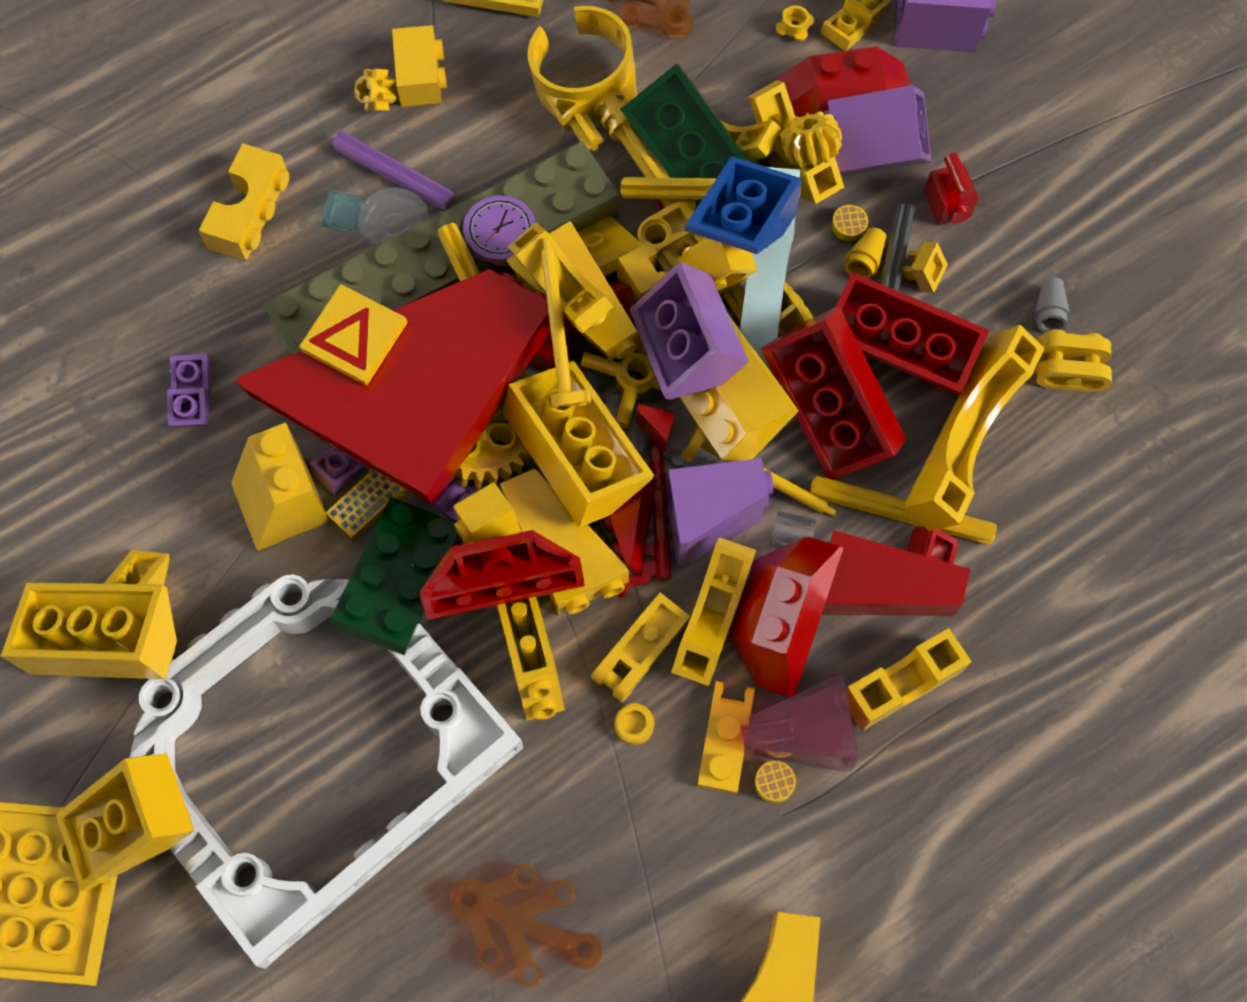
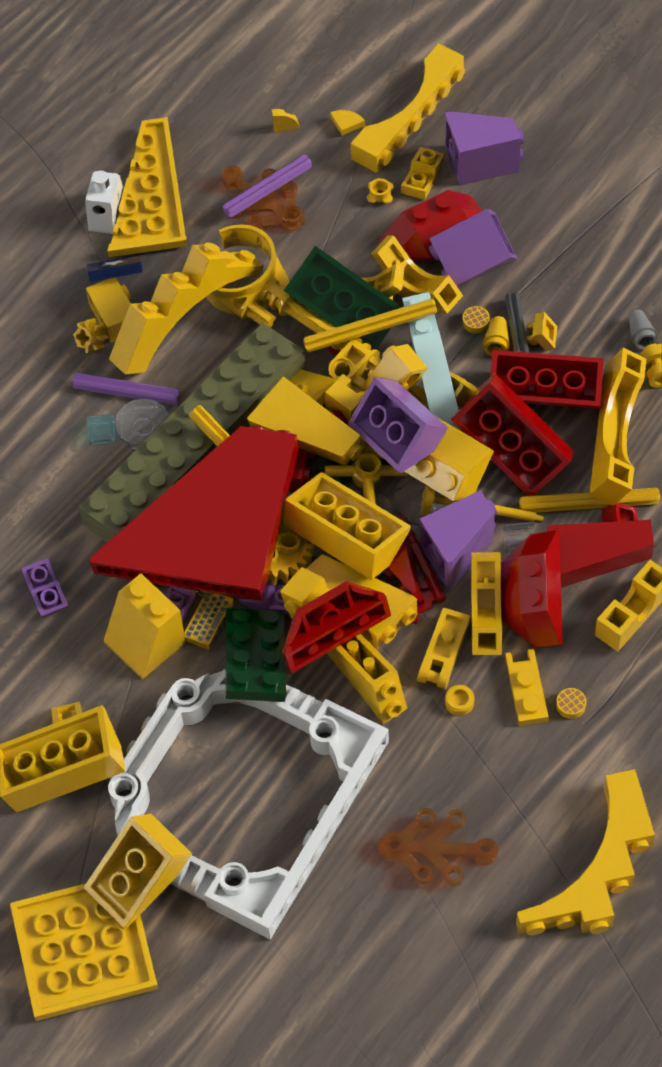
camera: 15 degrees left, 10 degrees down
yellow arch [198,143,289,261] -> none
yellow tile [299,284,408,386] -> none
medium lavender tile [463,195,536,266] -> none
yellow arch [507,222,613,333] -> none
yellow piece [541,238,591,408] -> none
red slope [636,404,675,453] -> none
blue slope [685,156,802,254] -> none
clear pink slope [741,675,858,772] -> none
yellow gear [780,112,842,168] -> none
red brick [923,153,979,225] -> none
none -> clear blue tile [86,255,143,282]
none -> yellow arch [109,243,264,374]

